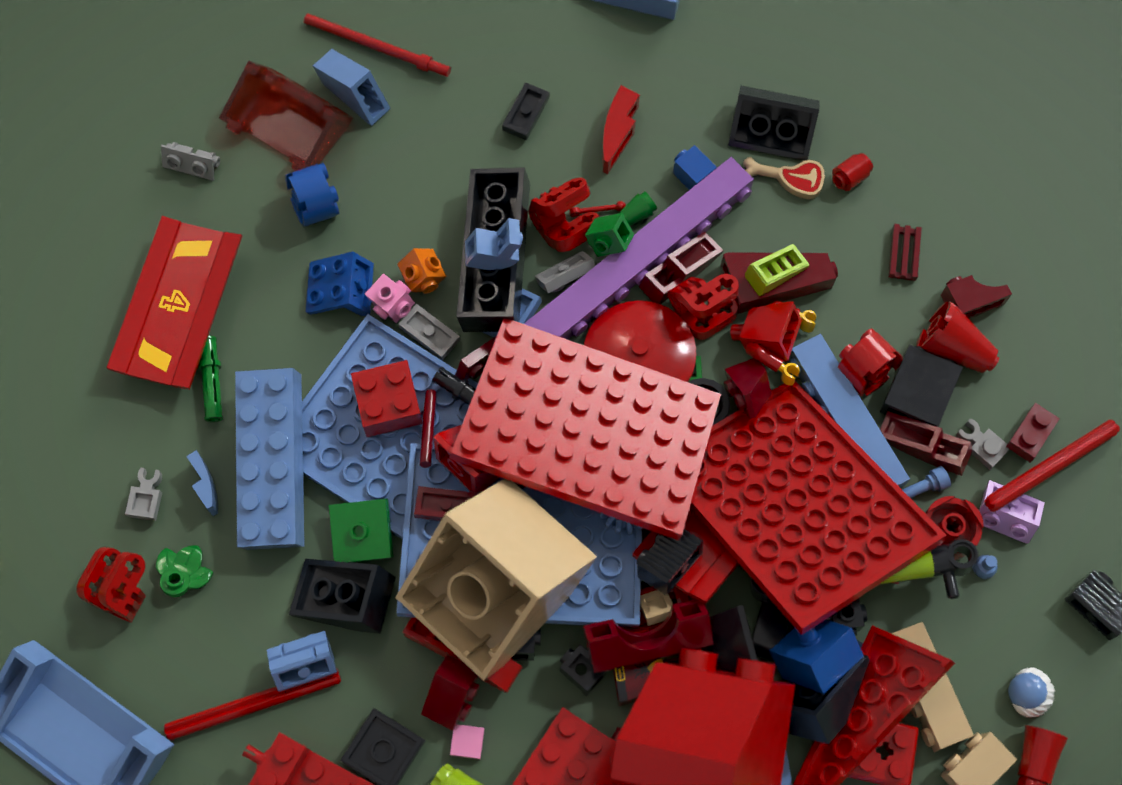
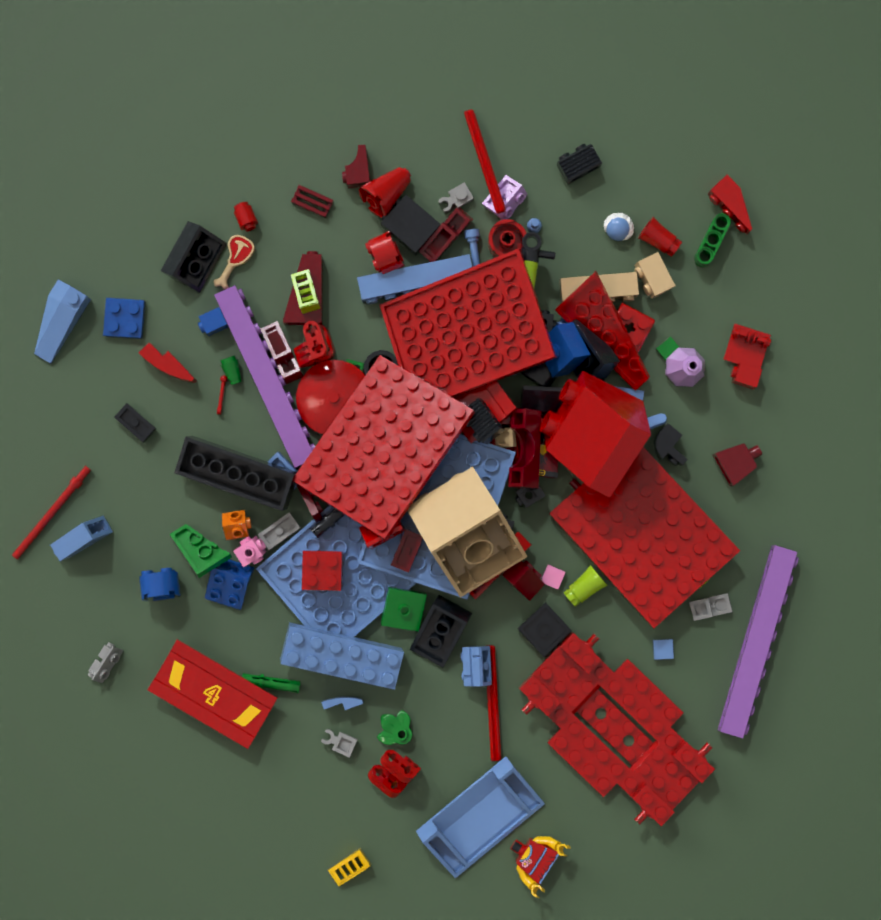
camera: 75 degrees left, 15 degrees up
clear red windscreen [219,61,353,171] -> none
dark red bar [419,389,437,468] -> none
medium blue brick [465,218,523,270] -> none
red piece [528,178,599,252] -> none
light grey plate [535,251,596,293] -> none
green brick [585,213,634,257] -> none
dark red slope [724,358,772,419] -> none
red torso [730,301,816,385] -> none
dark red plate [1006,403,1060,463] -> none
none -> blue plate [103,298,145,339]
none -> green wing [170,524,232,578]

